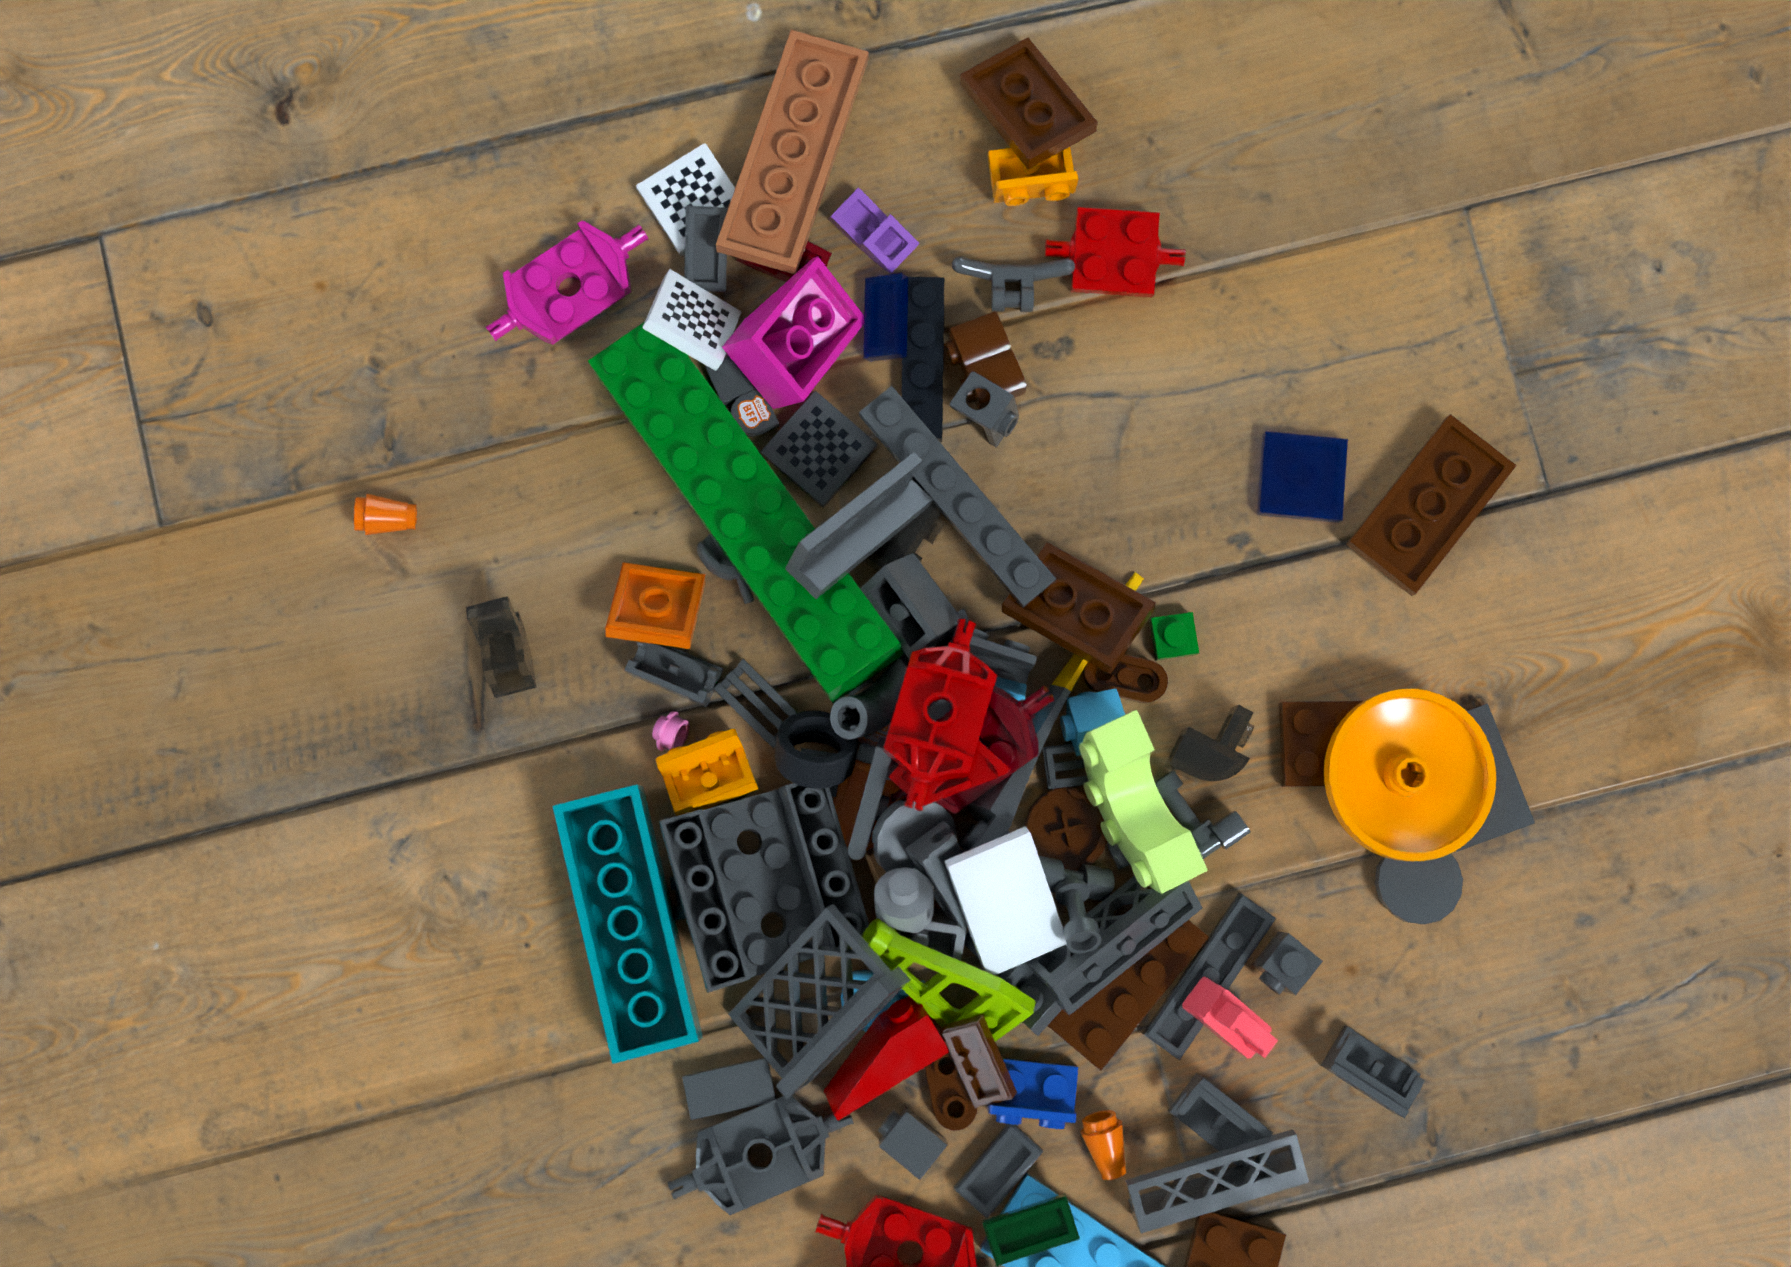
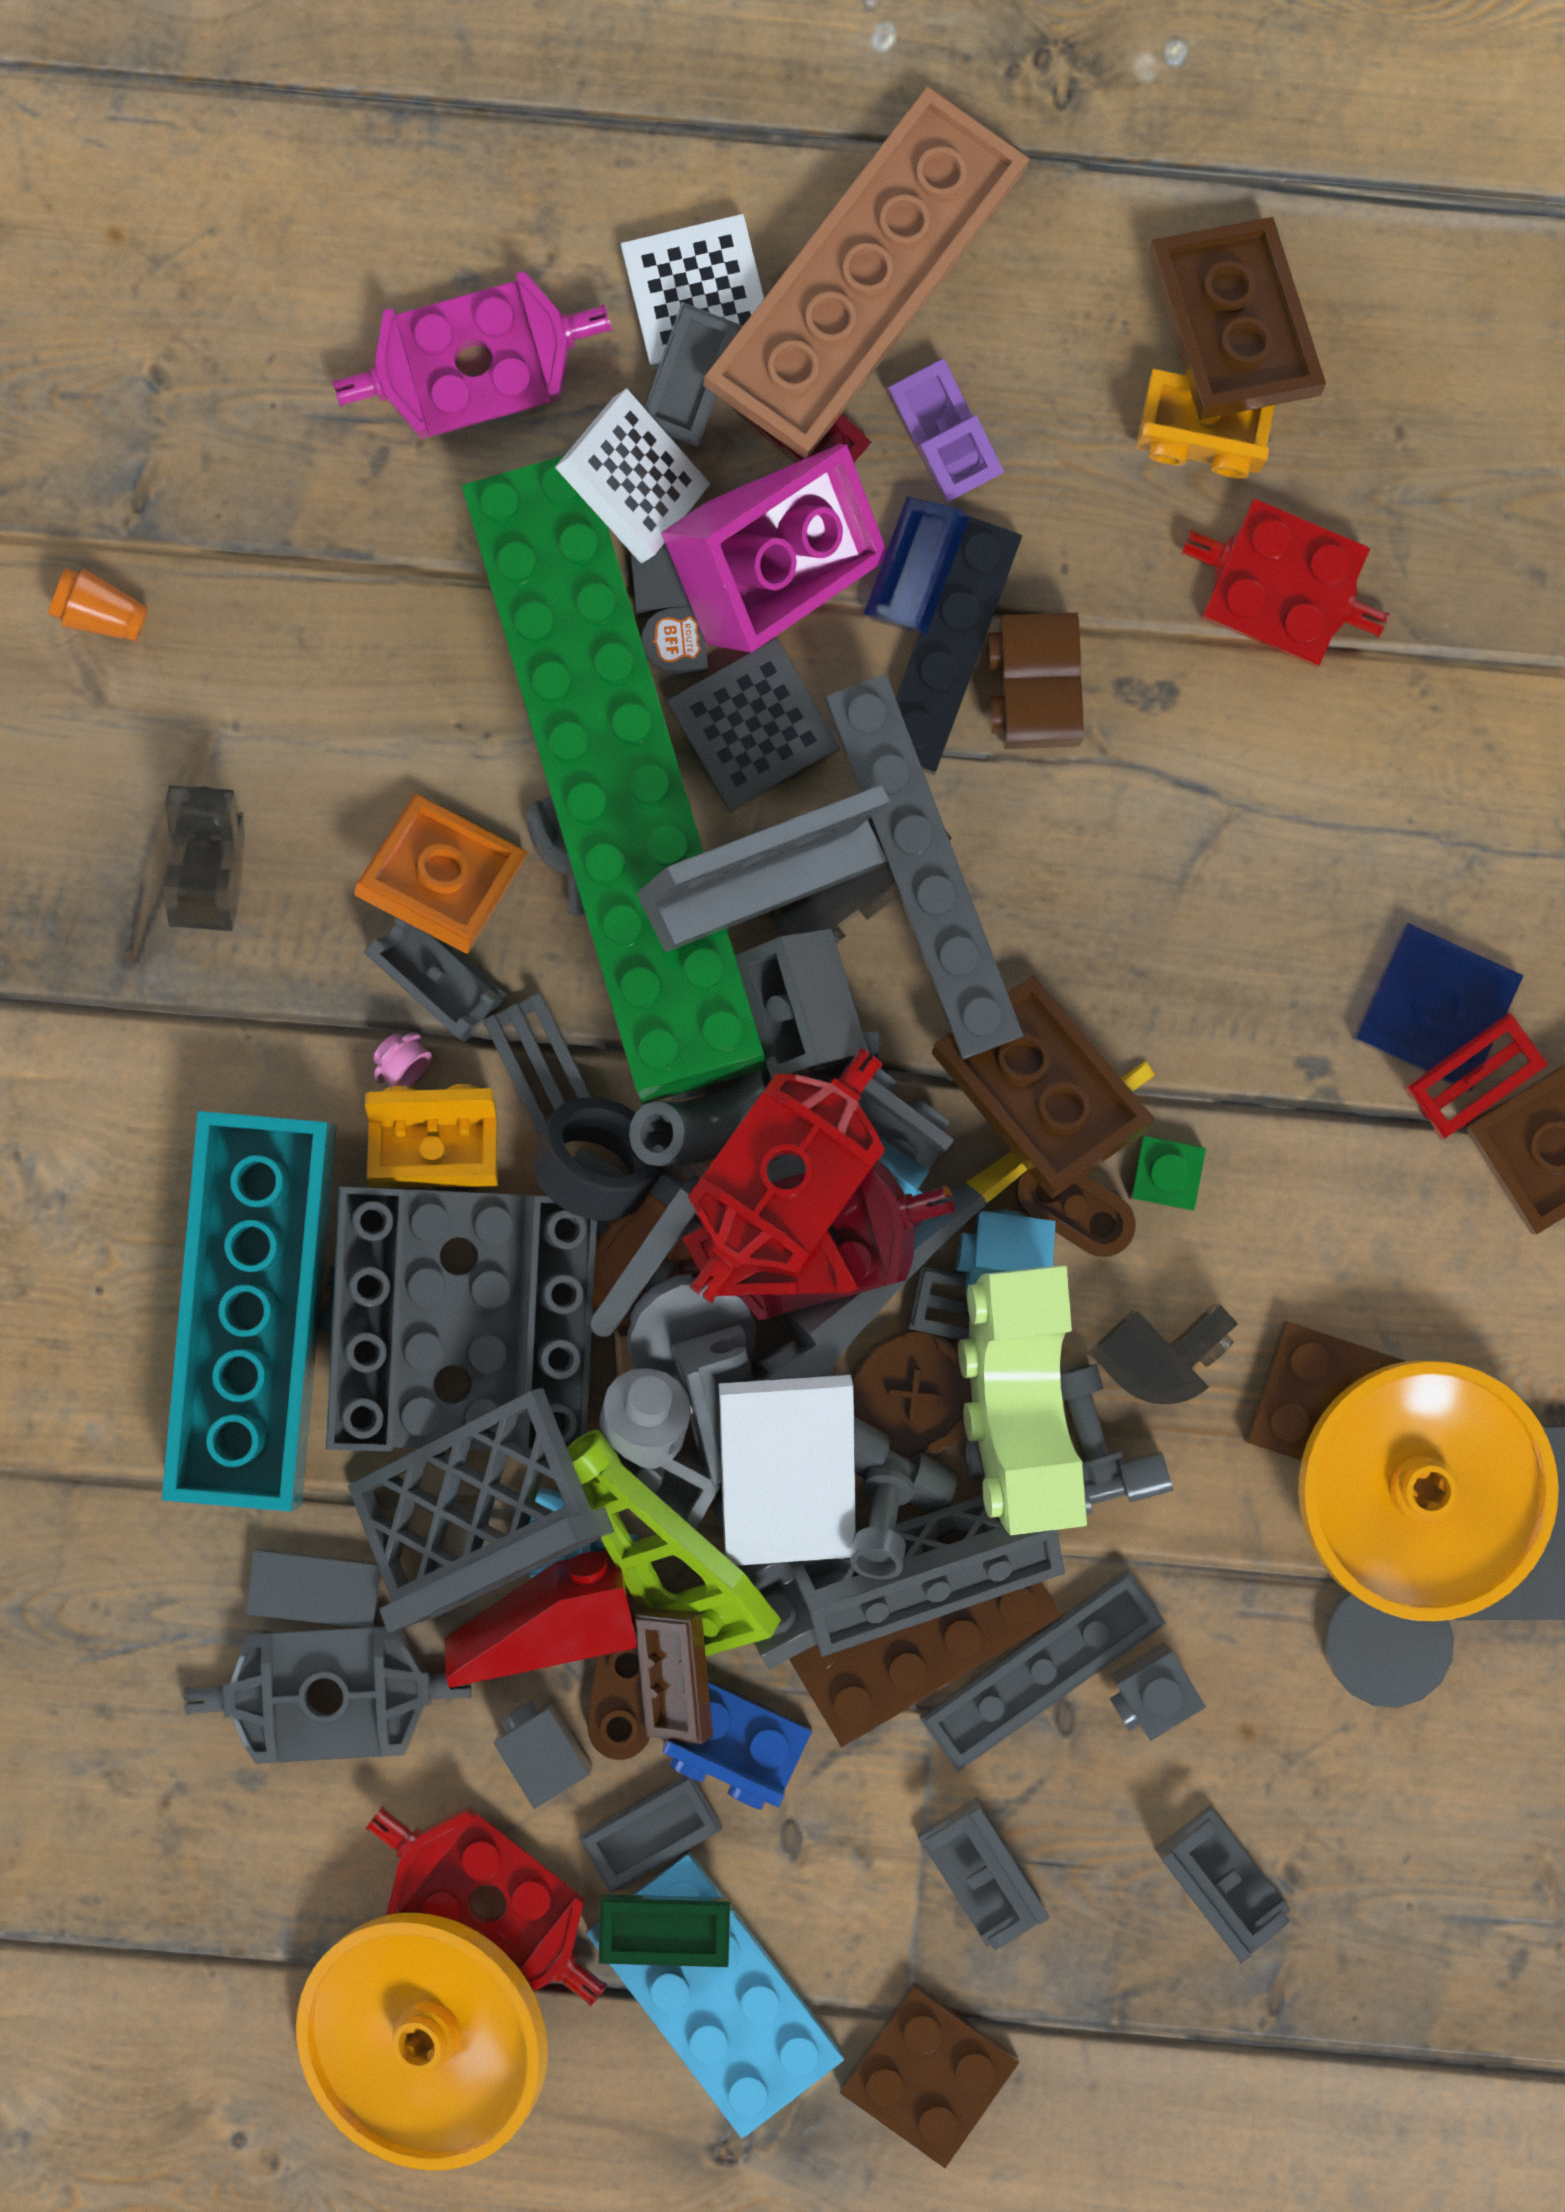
camera: 20 degrees right, 5 degrees up
dark grey bracket [950,371,1019,448] -> none
dark grey piece [952,256,1075,312] -> none
orange cone [1080,1110,1127,1180] -> none
dark grey fence [1125,1129,1309,1234] -> none
coral piece [1182,977,1278,1059] -> none
none -> red tile [1404,1013,1549,1140]

